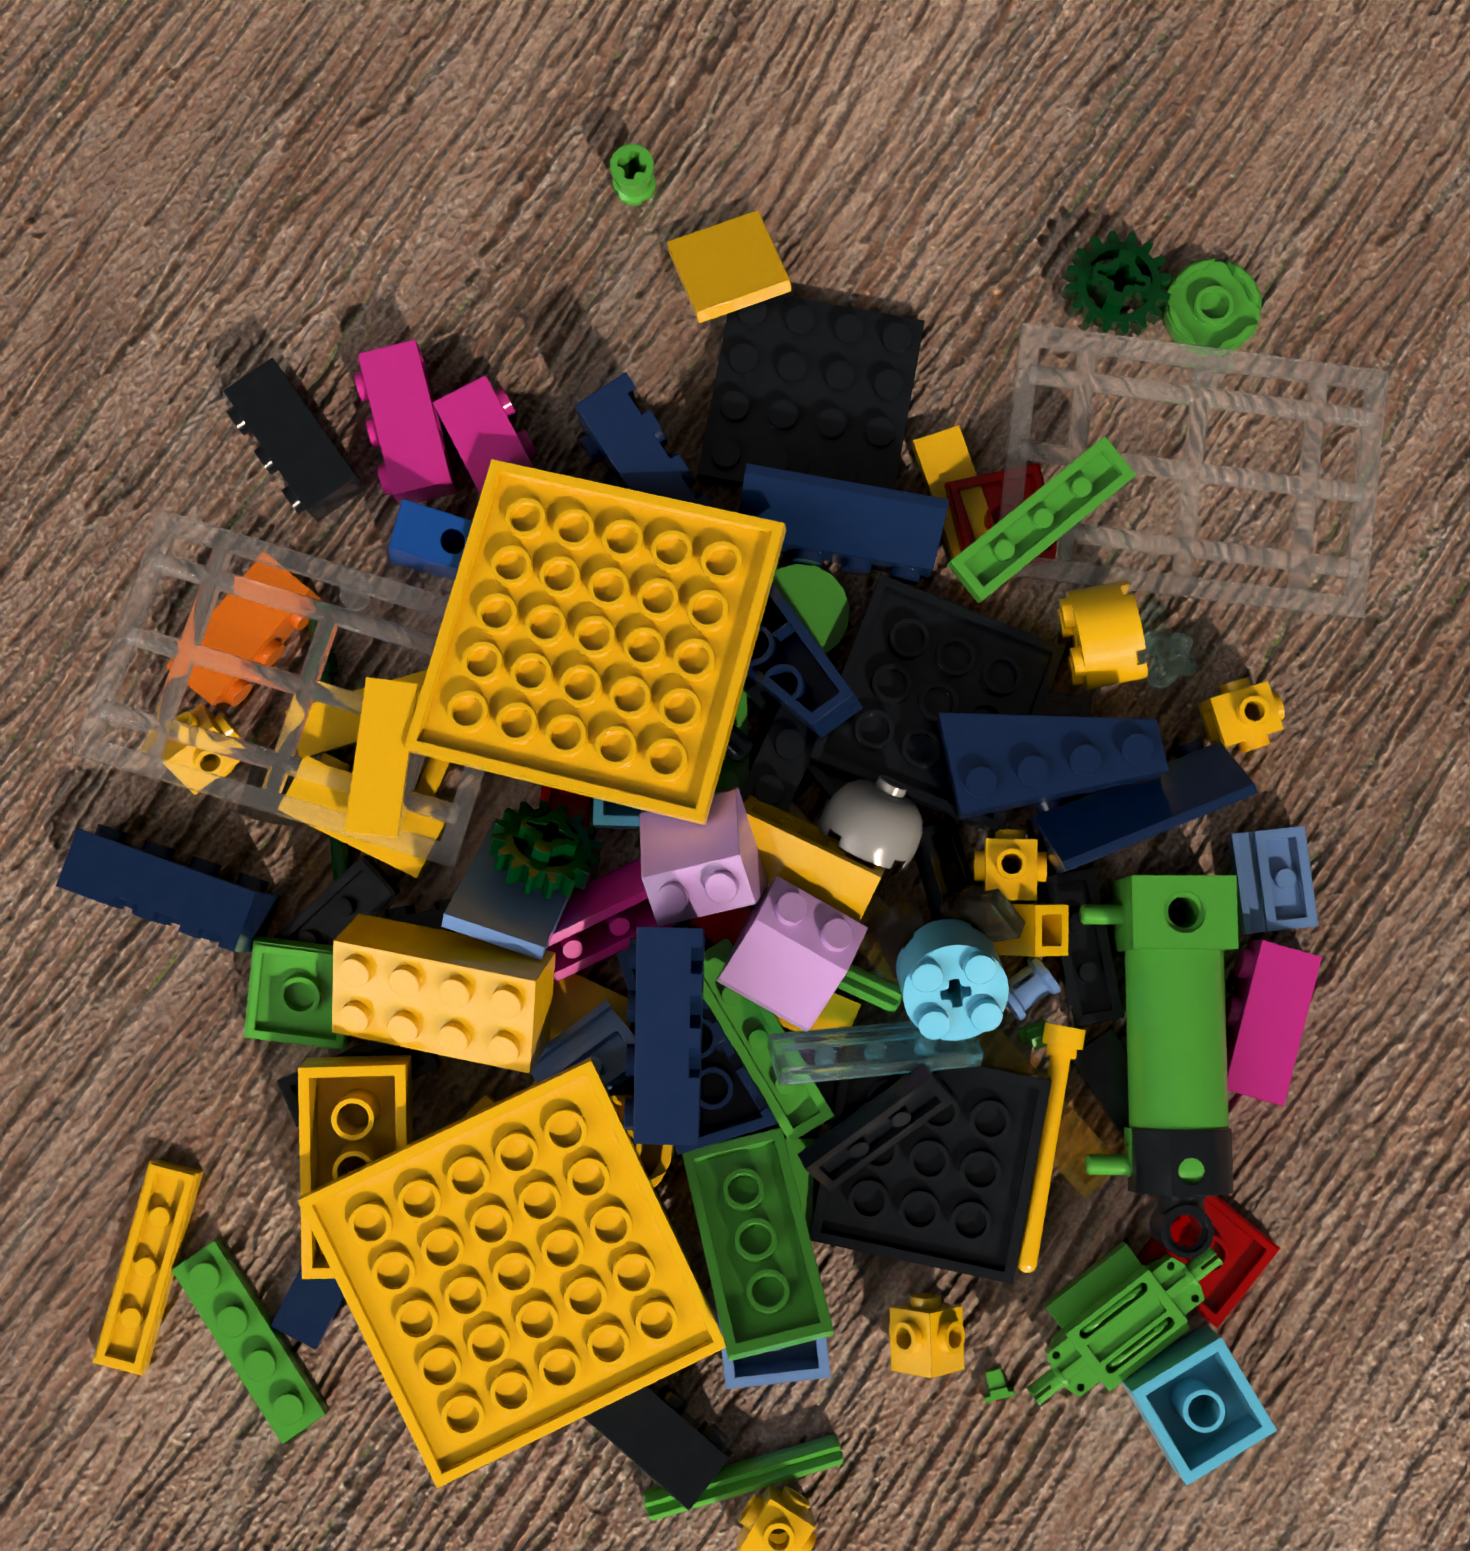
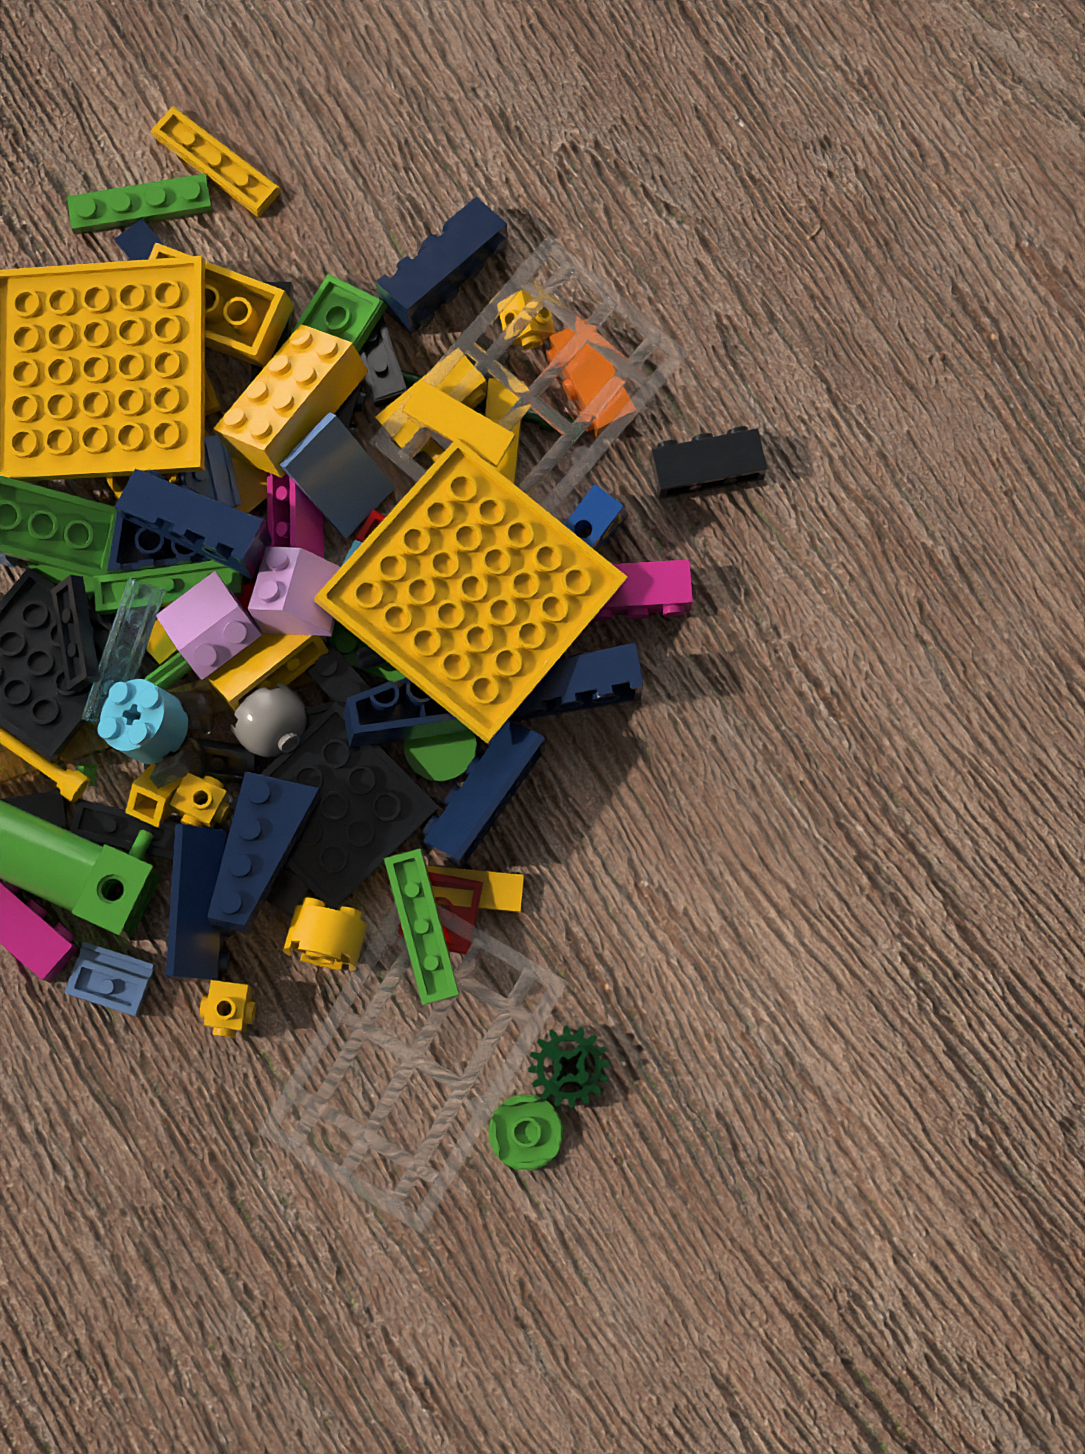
camera: 115 degrees right, 5 degrees down
dark pink brick [354,339,458,505] -> none
dark green gear [488,800,602,899] -> none
bright green bush [610,144,656,206] -> none
yellow tile [667,210,791,323] -> none
black plate [697,295,925,490] -> none
medium blue bush [1006,957,1061,1021] -> none
clear light blue piece [1144,631,1197,689] -> none

